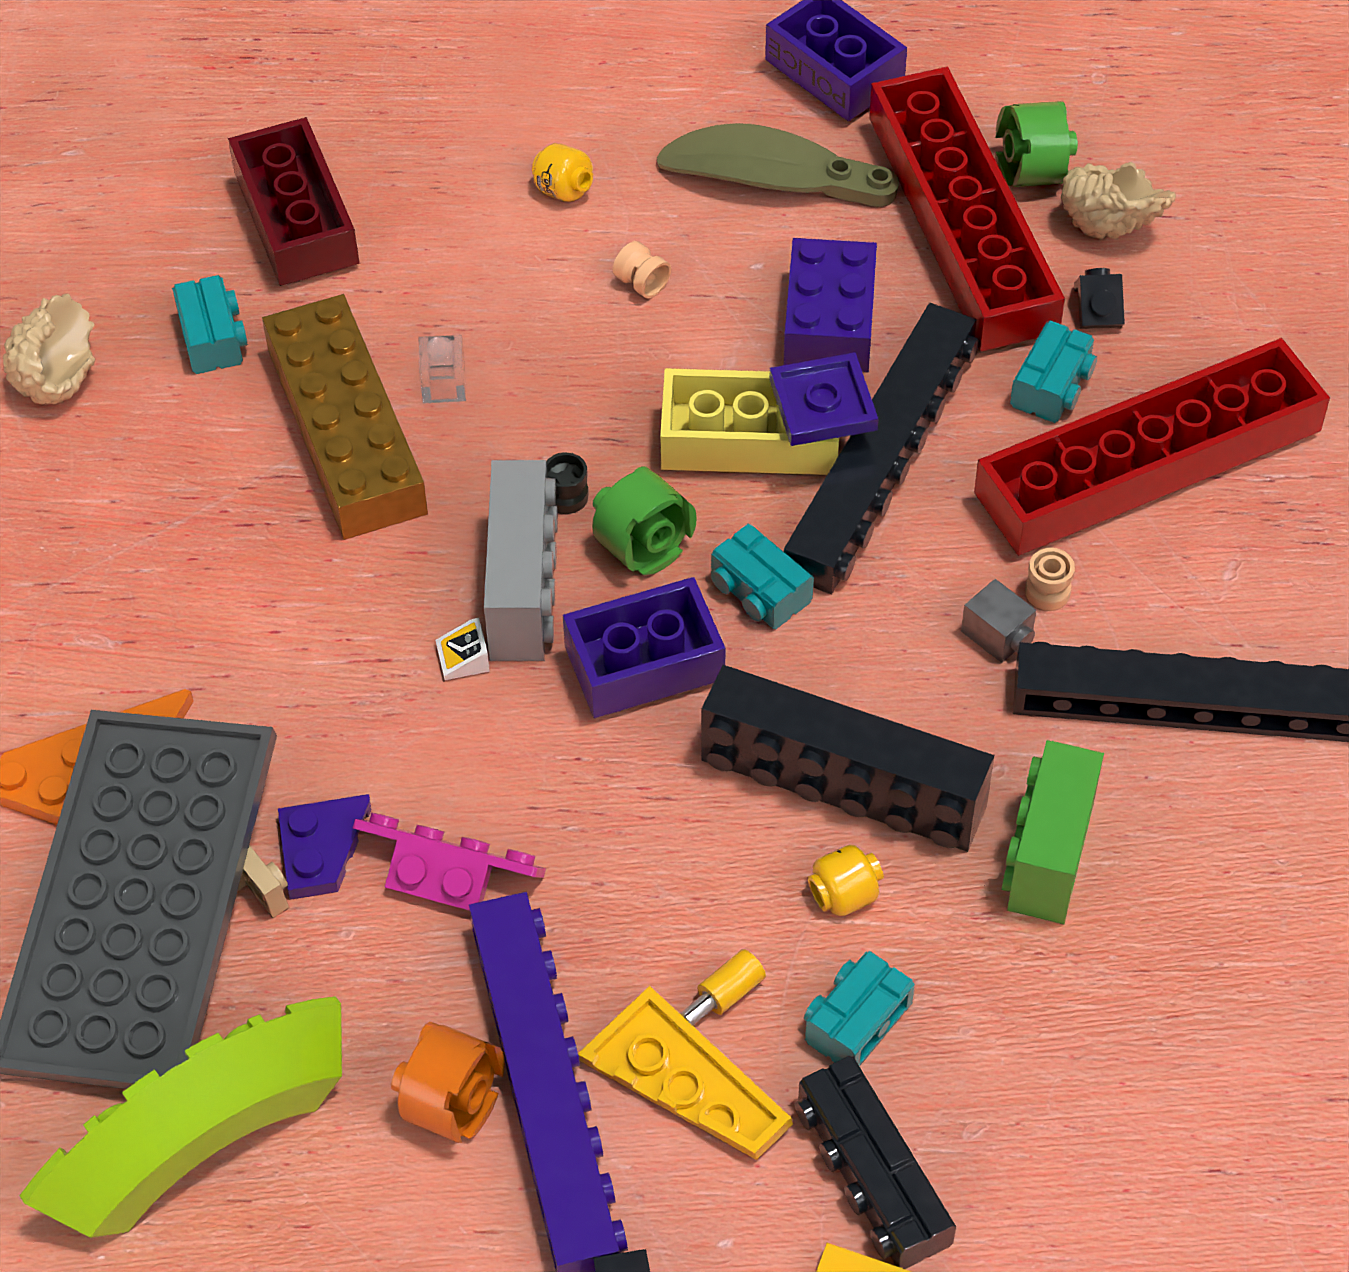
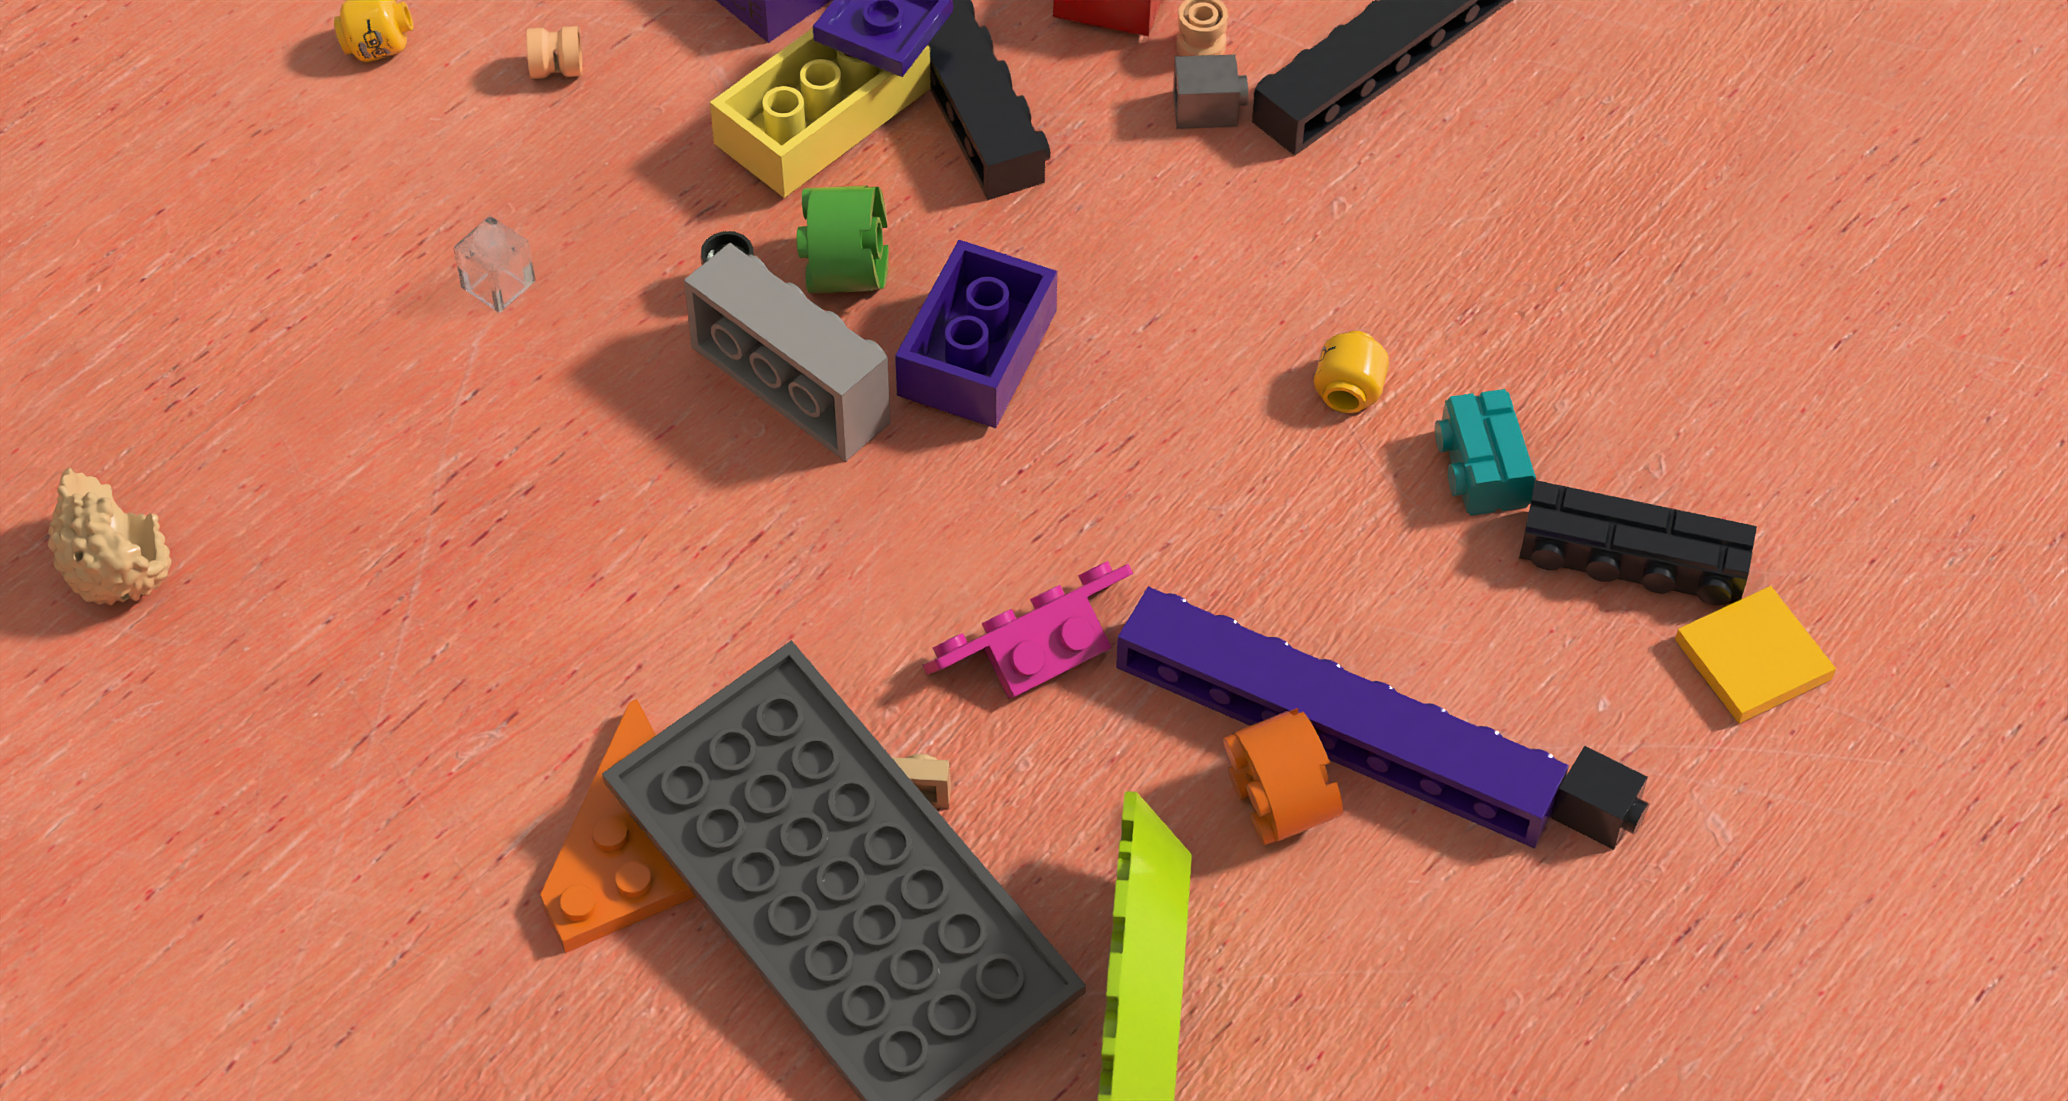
camera: 50 degrees left, 0 degrees up
teal brick [172,275,248,374] -> none
dark red brick [228,117,360,286] -> none
pearl gold brick [262,294,428,540] -> none
dark purple wing [278,794,372,900] -> none
slope [435,618,490,681] -> none
yellow wing [578,986,793,1160] -> none
yellow piece [680,949,766,1025] -> none
black brick [701,665,995,852] -> none
teal brick [711,523,814,630] -> none
bright green brick [1001,740,1104,924] -> none

